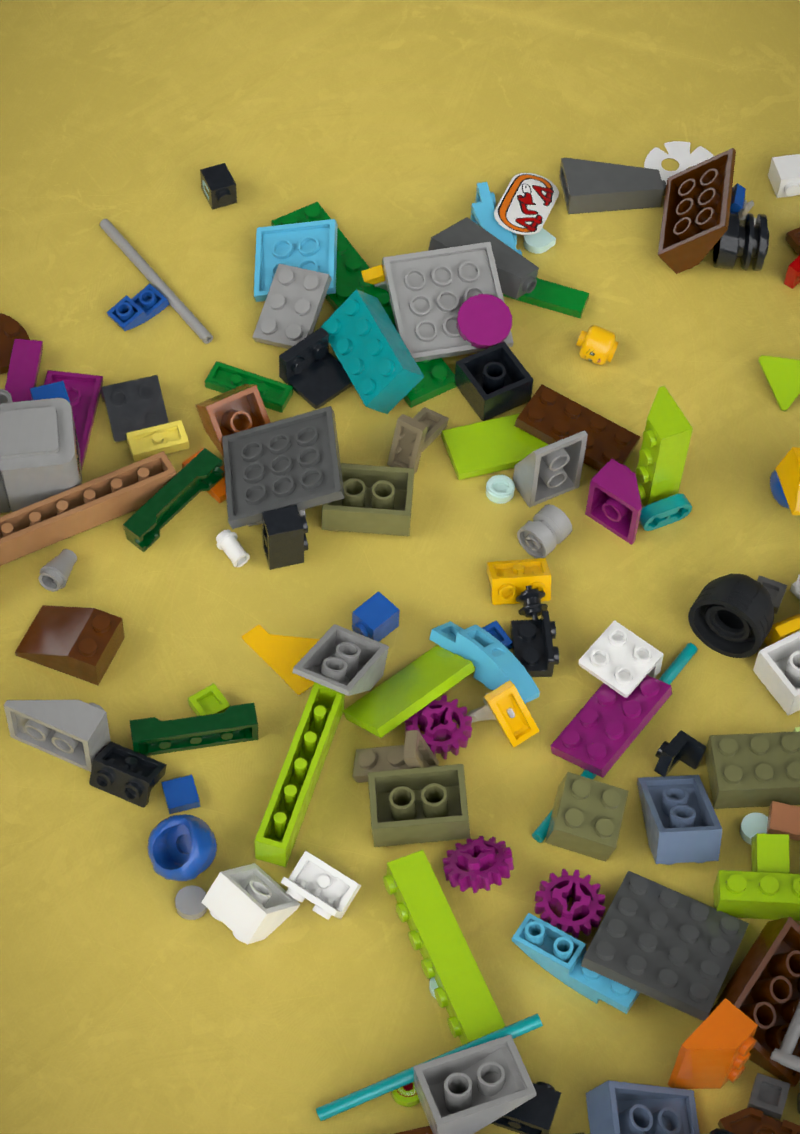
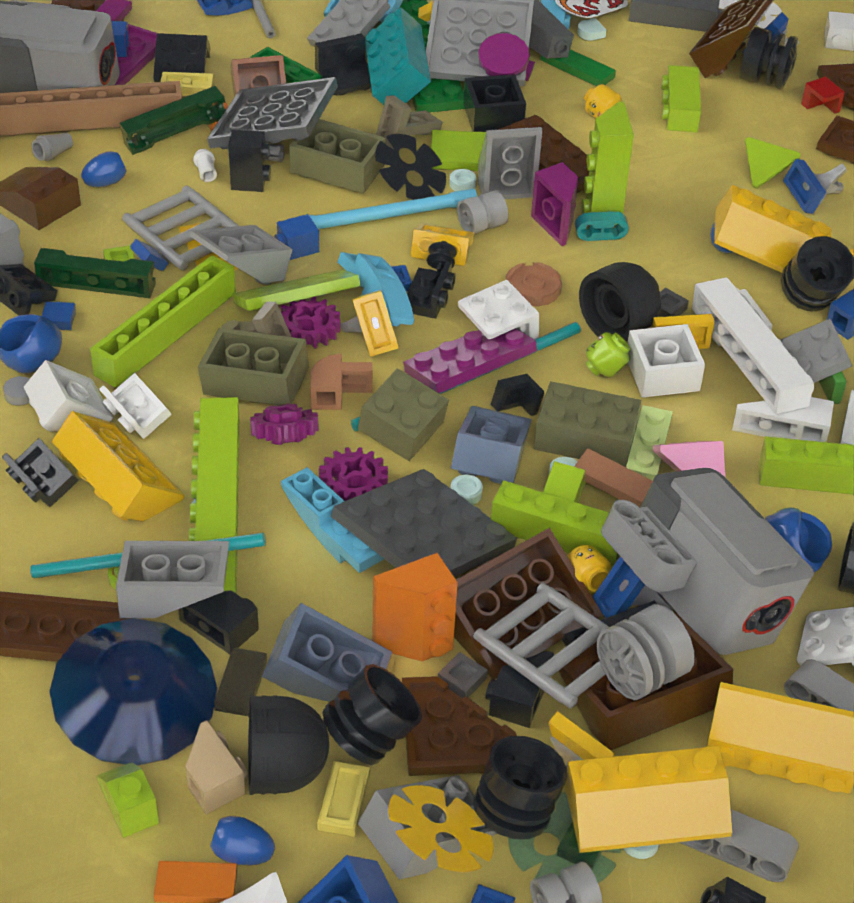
camera: 20 degrees right, 10 degrees down
none -> bracket [2,438,79,507]
none -> yellow slope [52,411,185,522]
none -> blue animal [81,151,127,187]
none -> light grey bar [122,185,239,270]
none -> blue tile [130,239,169,271]
none -> medium azure piece [289,188,477,229]
none -> nougat brick [310,354,373,410]
none -> black piece [375,134,446,200]
none -> light aqua tile [451,474,483,505]
none -> nougat tile [506,262,562,307]
none -> lime head [586,332,631,377]
none -> lime brick [661,65,701,132]

